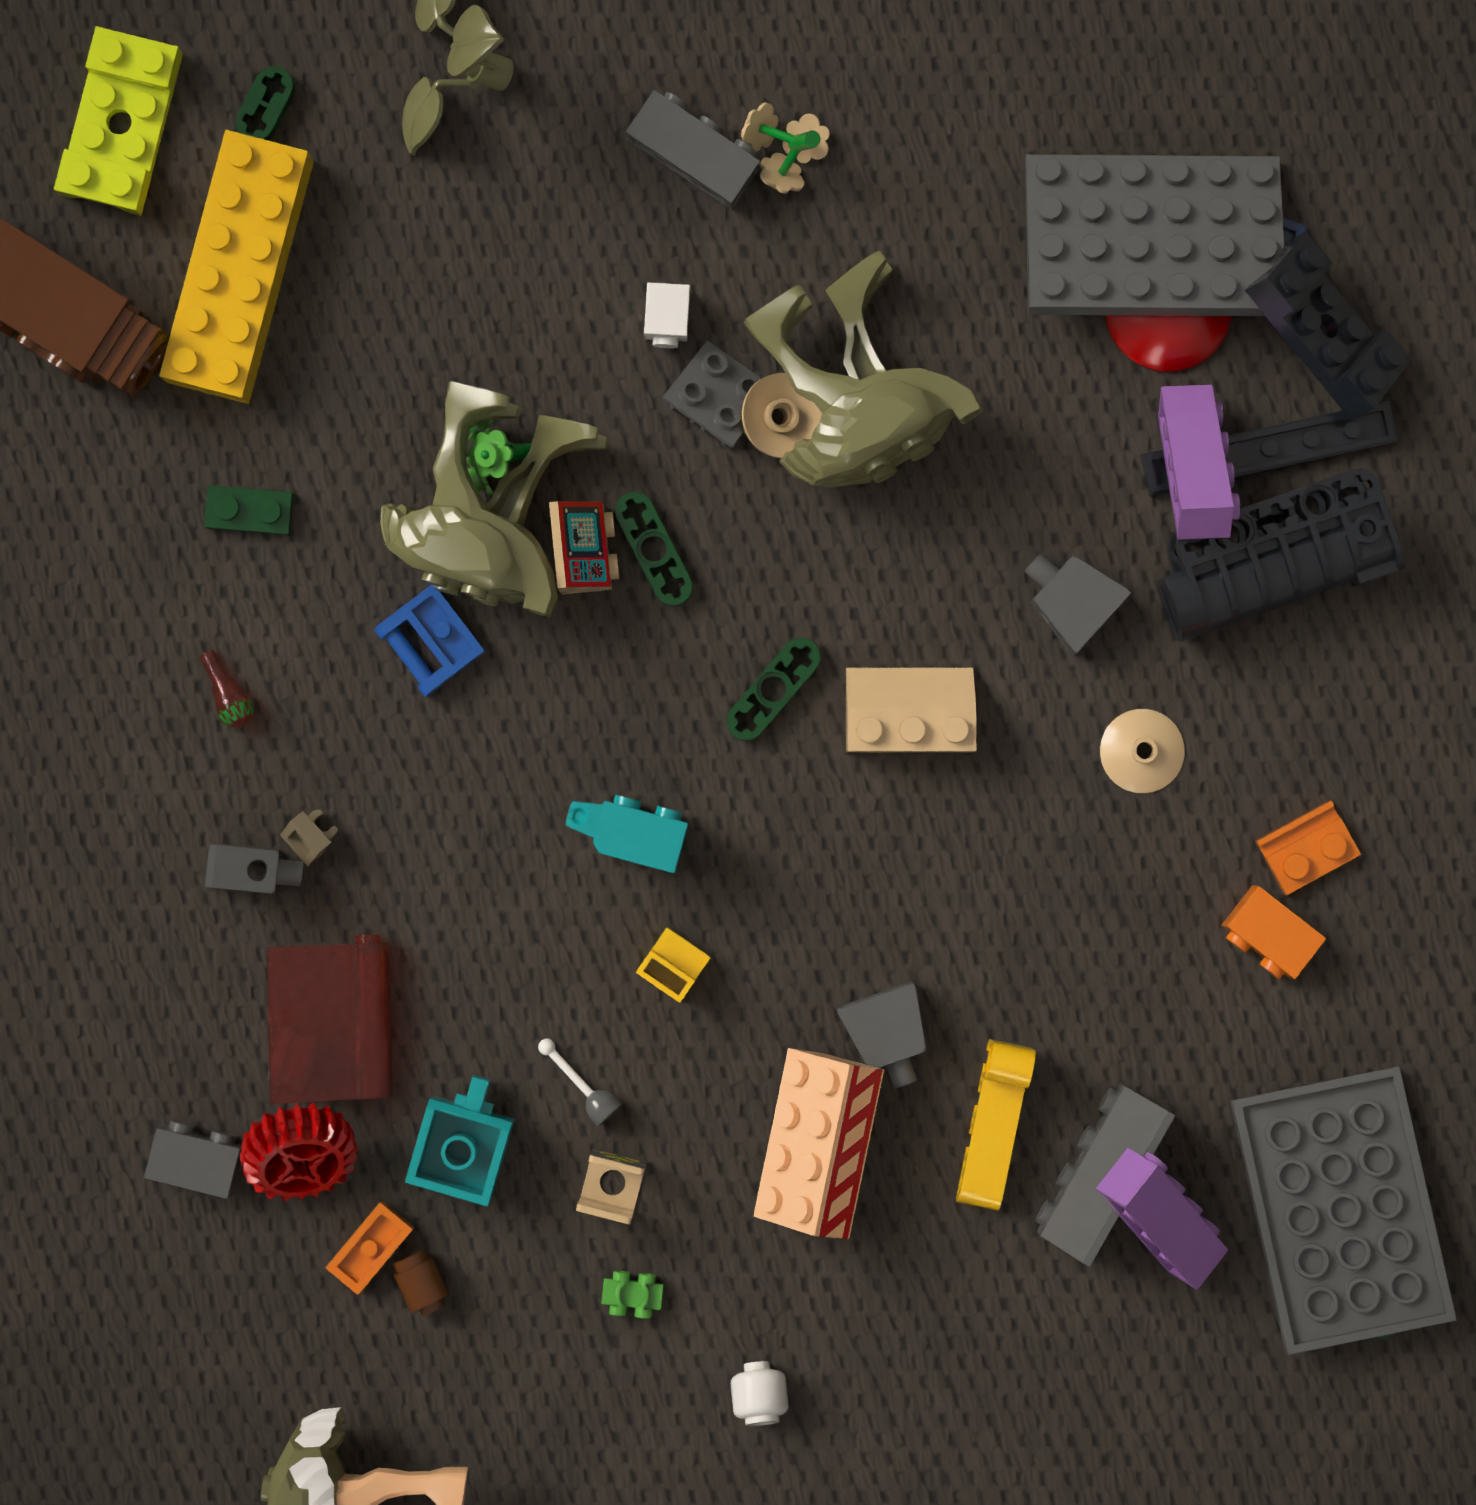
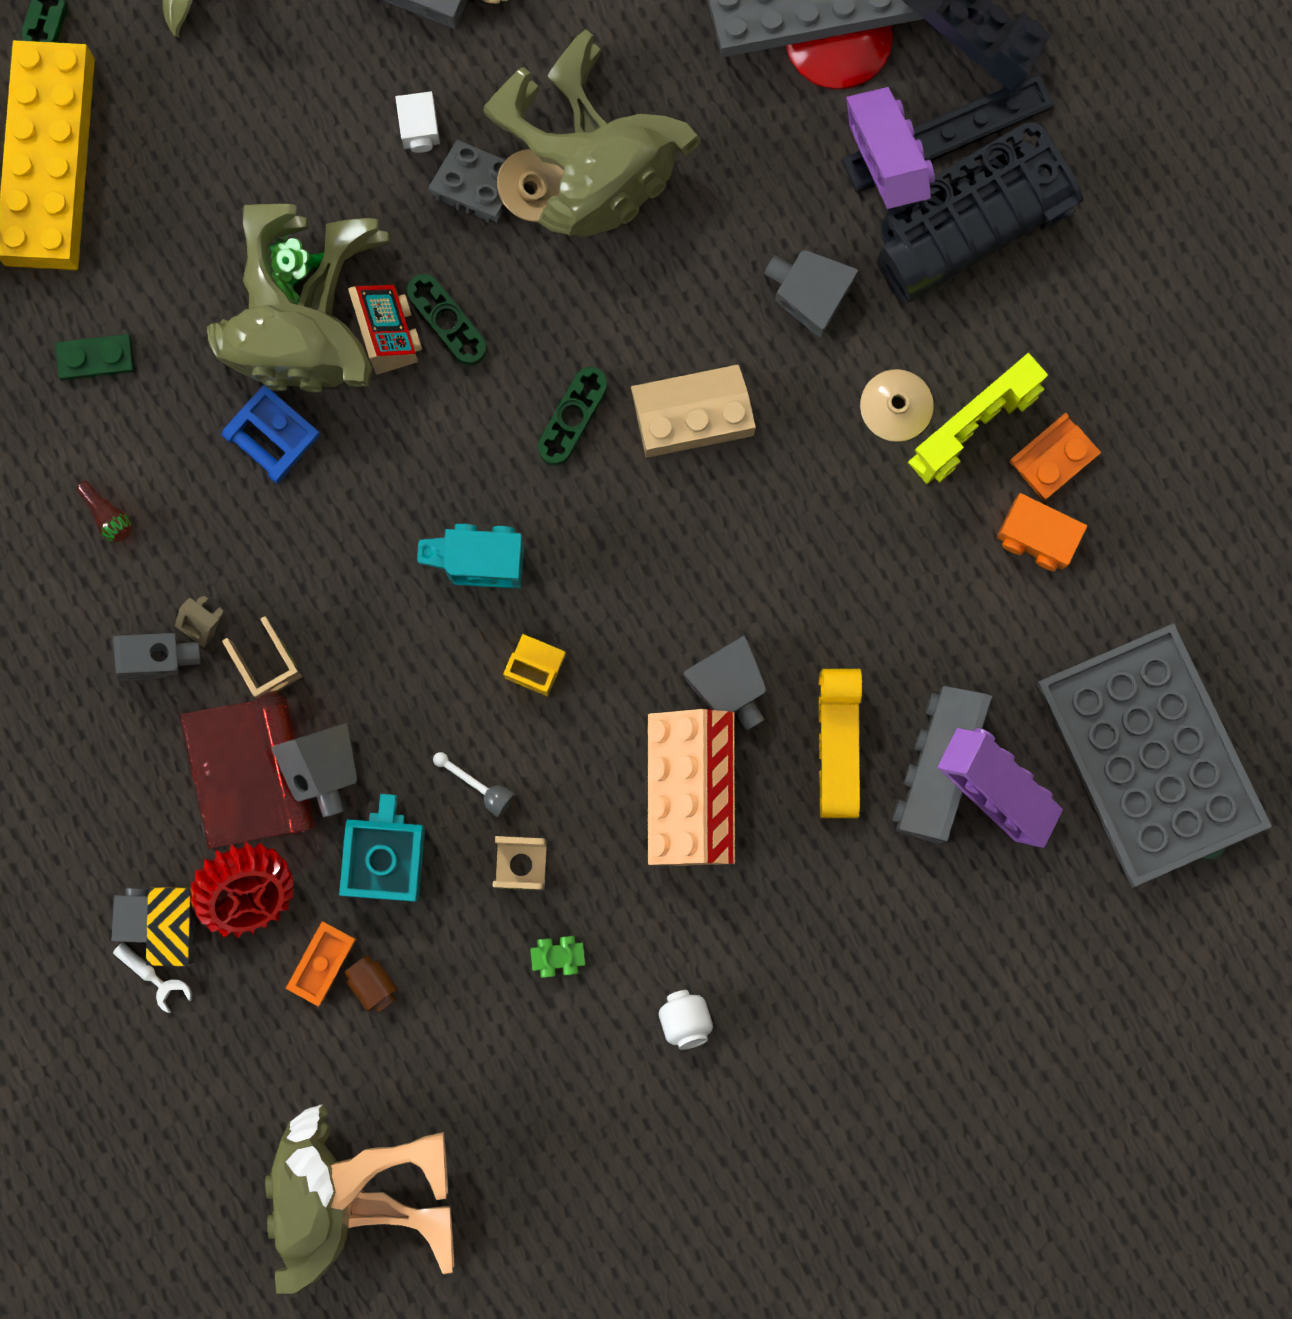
camera: 15 degrees left, 5 degrees down
none -> white piece [113,942,192,1013]
none -> sticker [146,887,193,966]
none -> tan piece [222,616,303,701]
none -> dark grey torso [271,723,357,817]
none -> neon yellow piece [908,353,1048,484]

